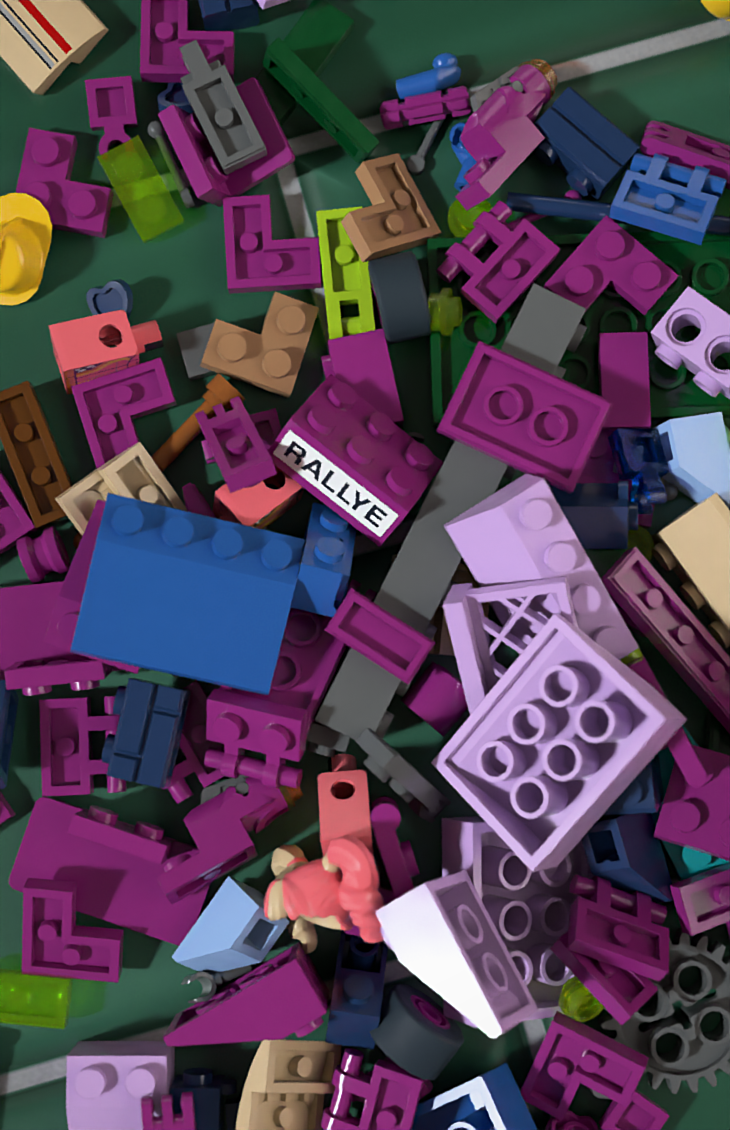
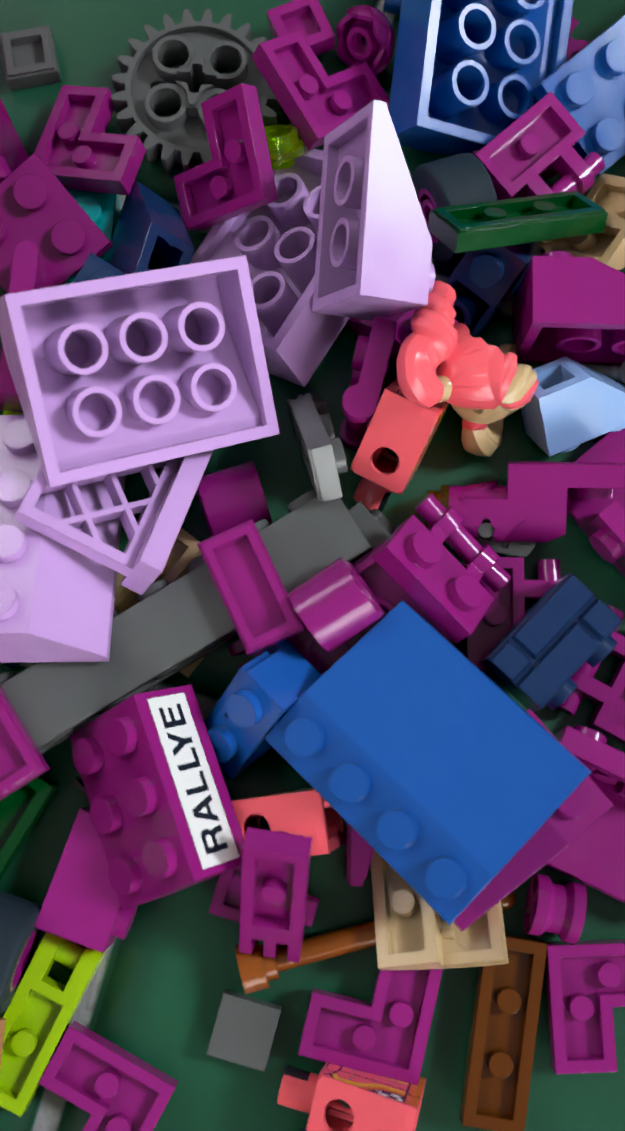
camera: 150 degrees left, 5 degrees down
medium nougat plate [200,292,319,398] -> none
magenta plate [567,874,669,981] -> none
none -> magenta piece [288,556,385,653]
none -> dark green tile [428,191,608,253]

